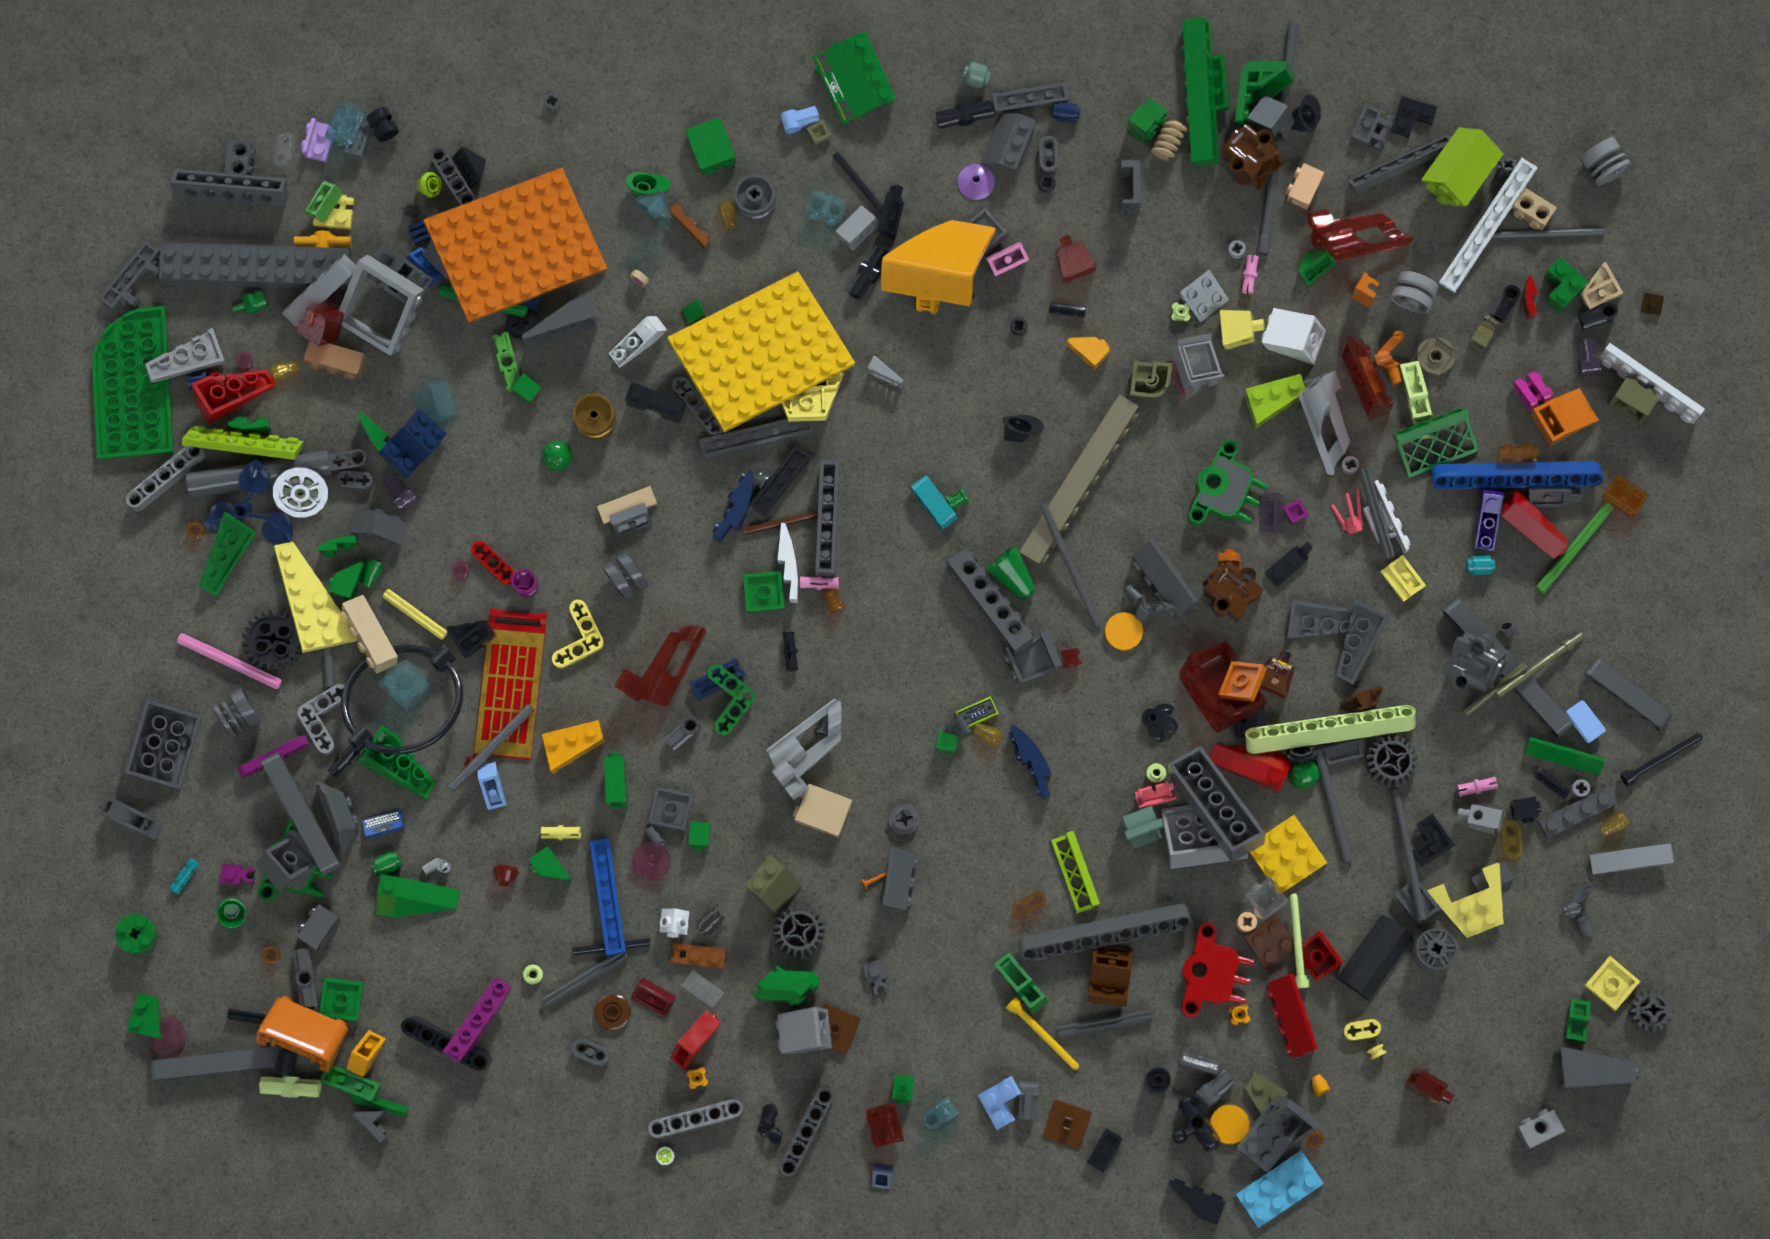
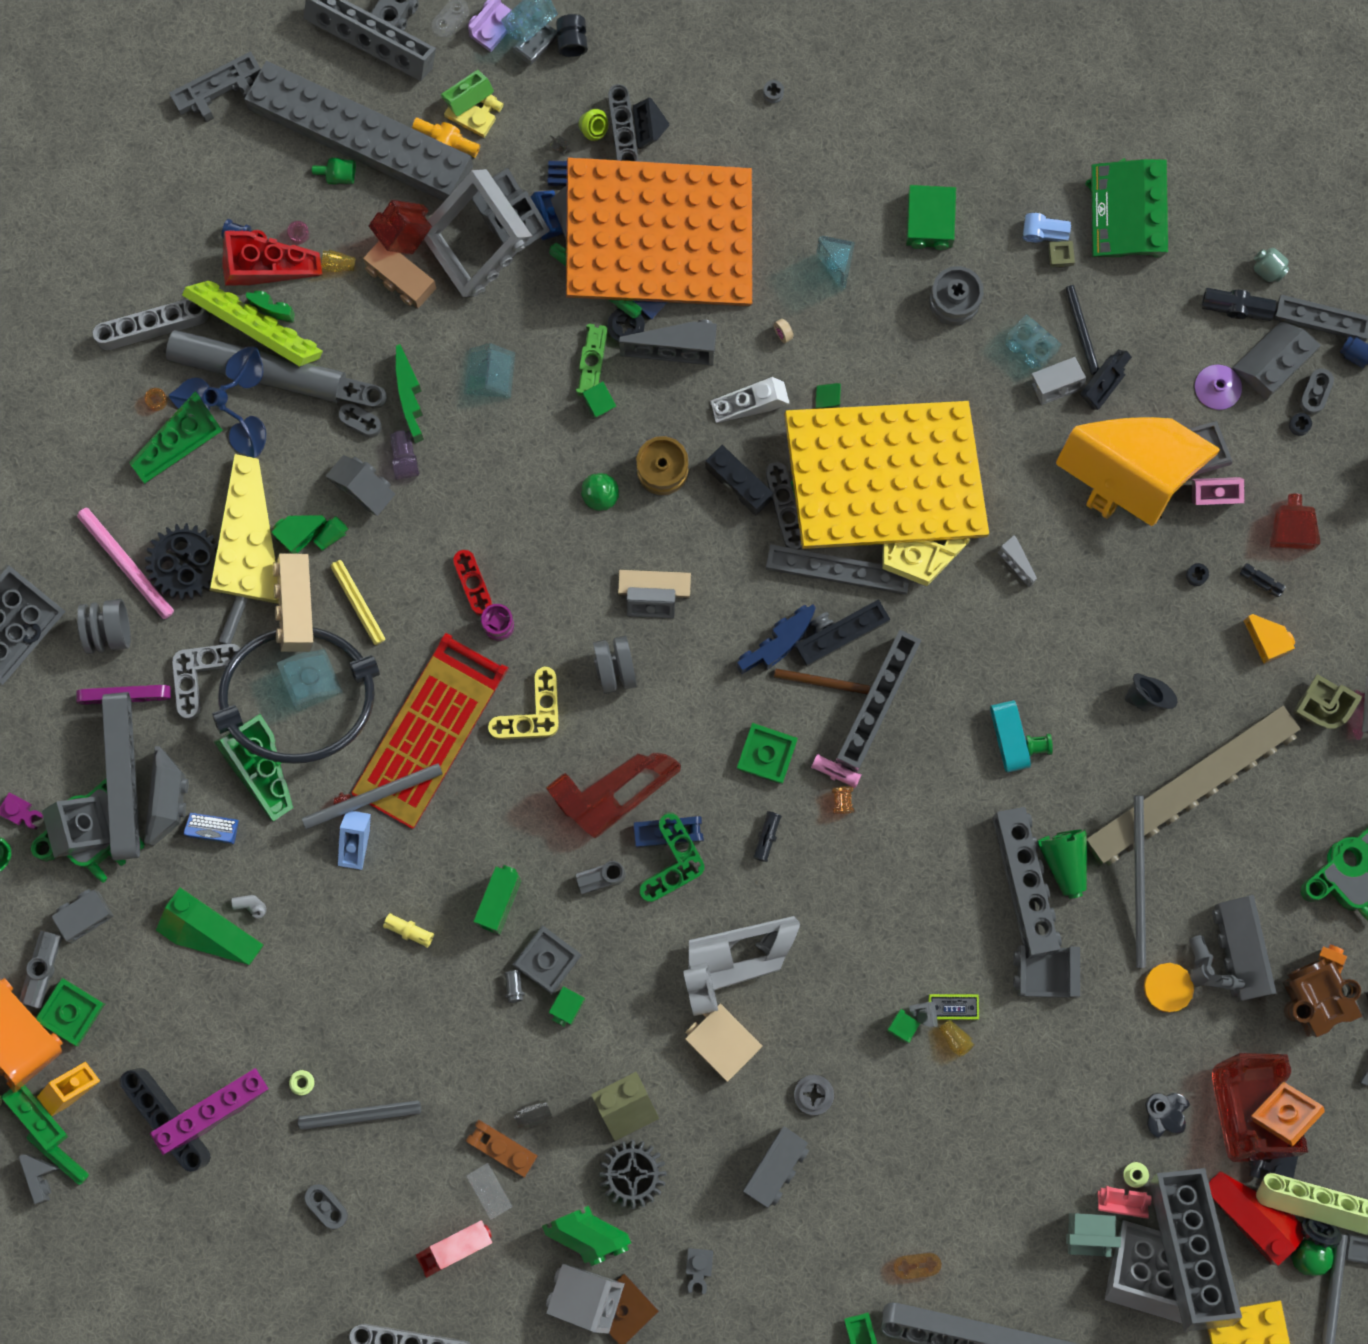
camera: 20 degrees right, 0 degrees up
green plate [92,306,174,460] -> none
light grey wing [145,328,224,383] -> none
clear orange bush [262,946,281,965] -> none
flat silver piece [273,467,328,518] -> none
light grey beam [282,254,356,327] -> none
green slope [317,535,359,557] -> none
black pin [328,745,360,778] -> none
green brick [372,851,402,875] -> none
dark blue bracket [378,409,447,479] -> none
black wing [446,620,497,658] -> none
clear pink bush [452,561,470,579] -> none
clear red cone [493,865,519,887] -> none
green slope [529,846,572,882] -> none
light orange wedge [542,720,604,774] -> none
black bar [572,938,651,955] -> none
blue plate [590,838,626,956] -> none
reddish brown wheel [594,994,631,1030] -> none
green piece [626,172,671,200] -> none
dark red slope [631,978,676,1017] -> none
clear pink tile [632,842,671,881] -> none
white brick [659,908,689,938] -> none
dark orange plate [671,204,711,250] -> none
light orange plate [687,1067,708,1089] -> none
clear yellow cone [717,201,737,230] -> none
white slope [778,523,798,603] -> none
black piece [847,244,889,300] -> none
orange pin [861,872,887,890] -> none
dark blue slope [1008,725,1051,800] -> none
lime fence [1051,831,1100,913] -> none
clear red wheel [1061,648,1082,668] -> none
torso [1260,650,1295,700] -> none

